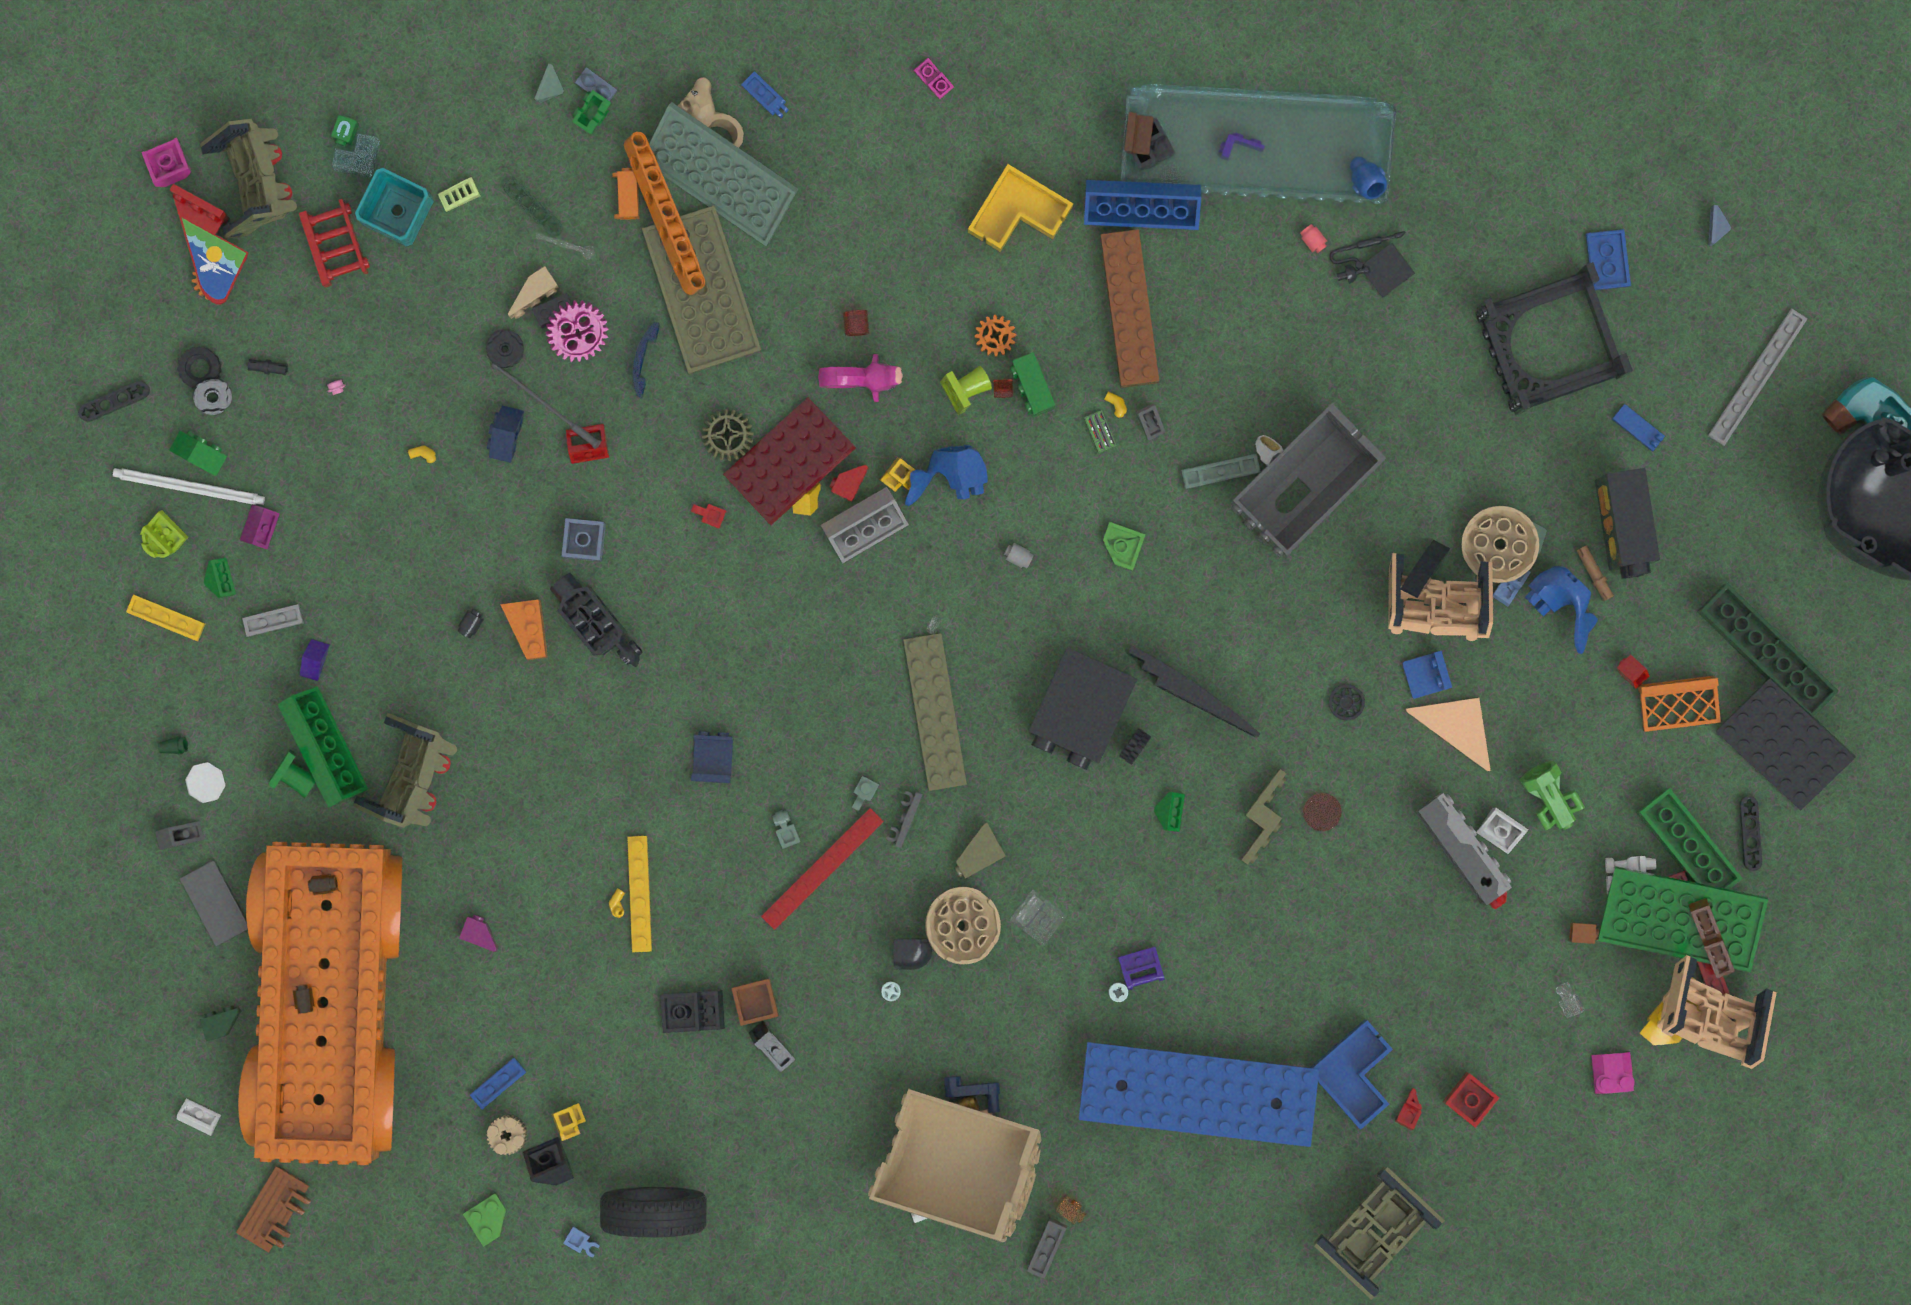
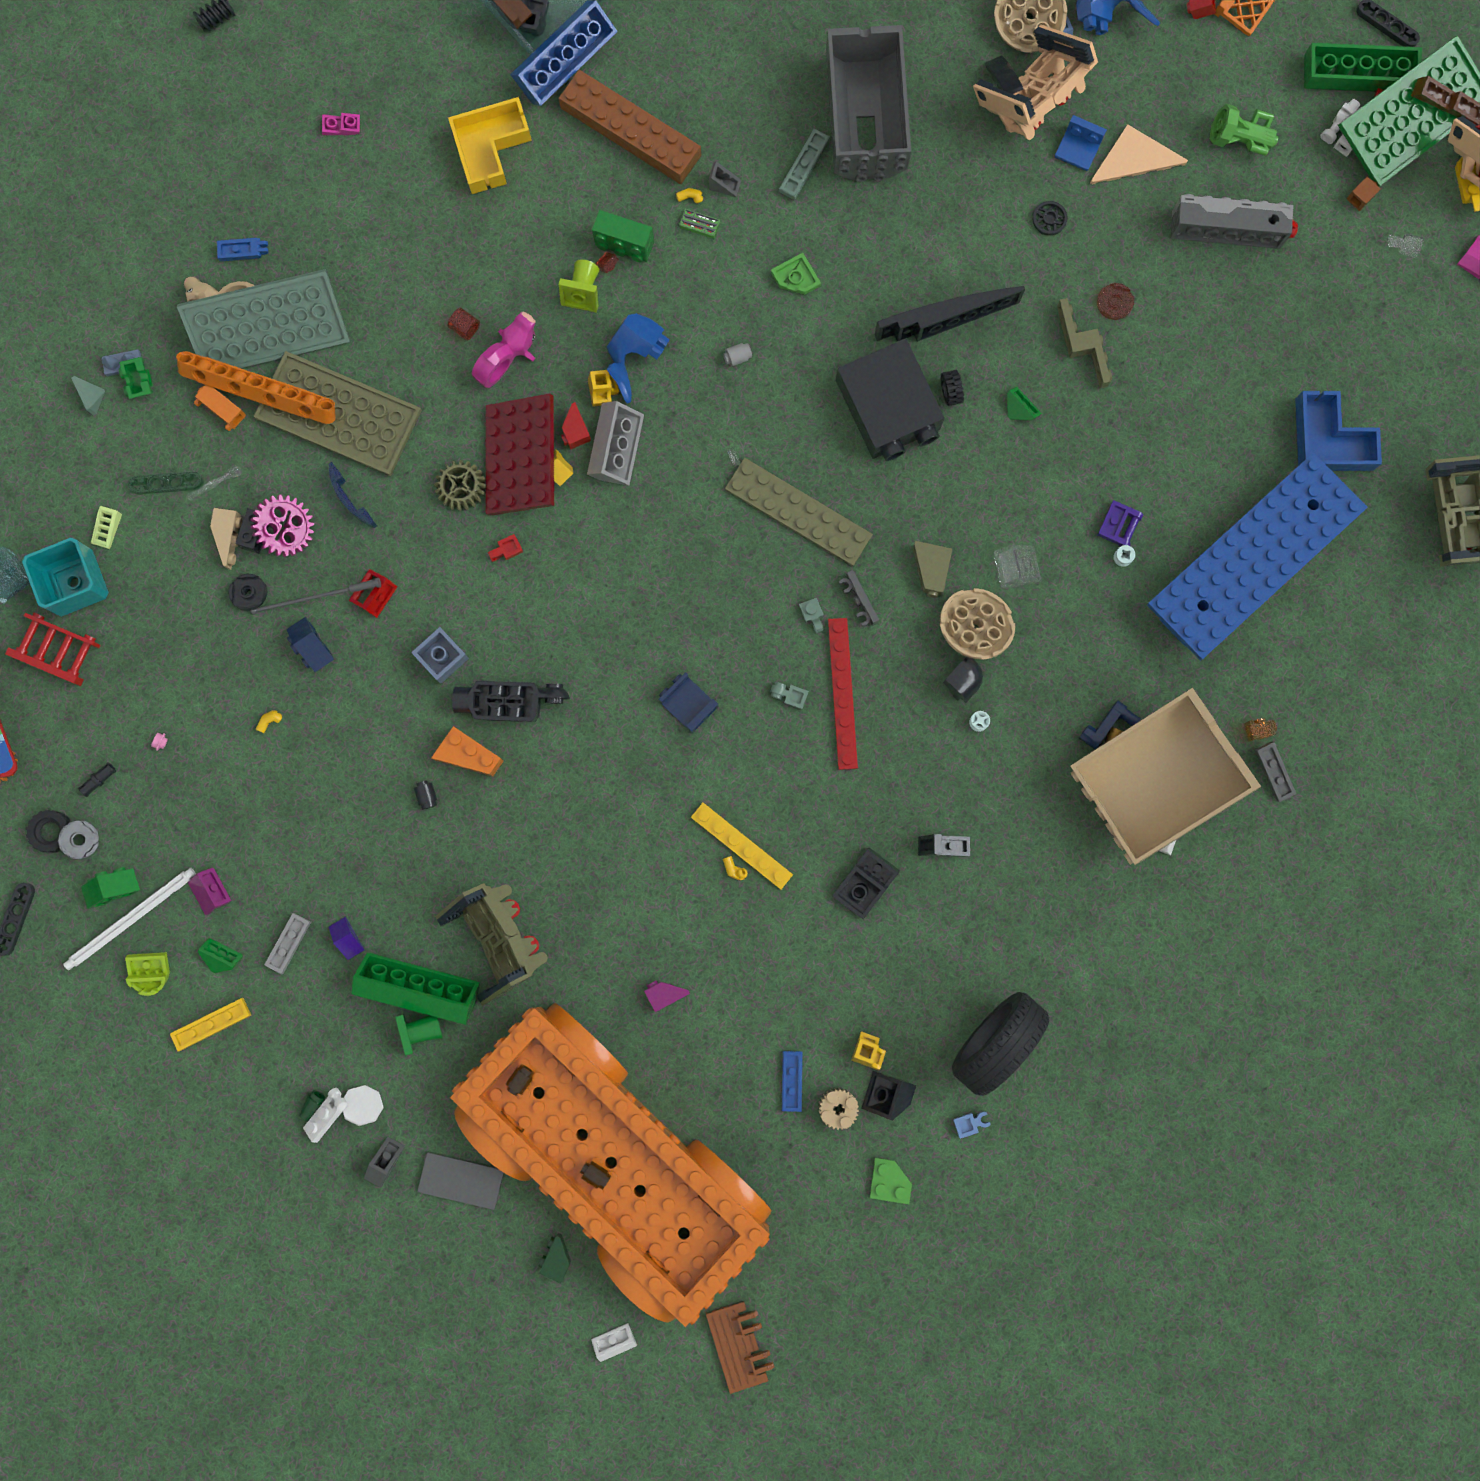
camera: 50 degrees left, 5 degrees down
dark orange piece [732,978,779,1026] -> none
orange gear [975,315,1016,357] -> none
white rock [1255,435,1284,466] -> none
red slope [1395,1088,1422,1130] -> none
red brick [1443,1072,1500,1128] -> none
white slope [1476,808,1528,854] -> none
none -> white plate [303,1088,348,1143]

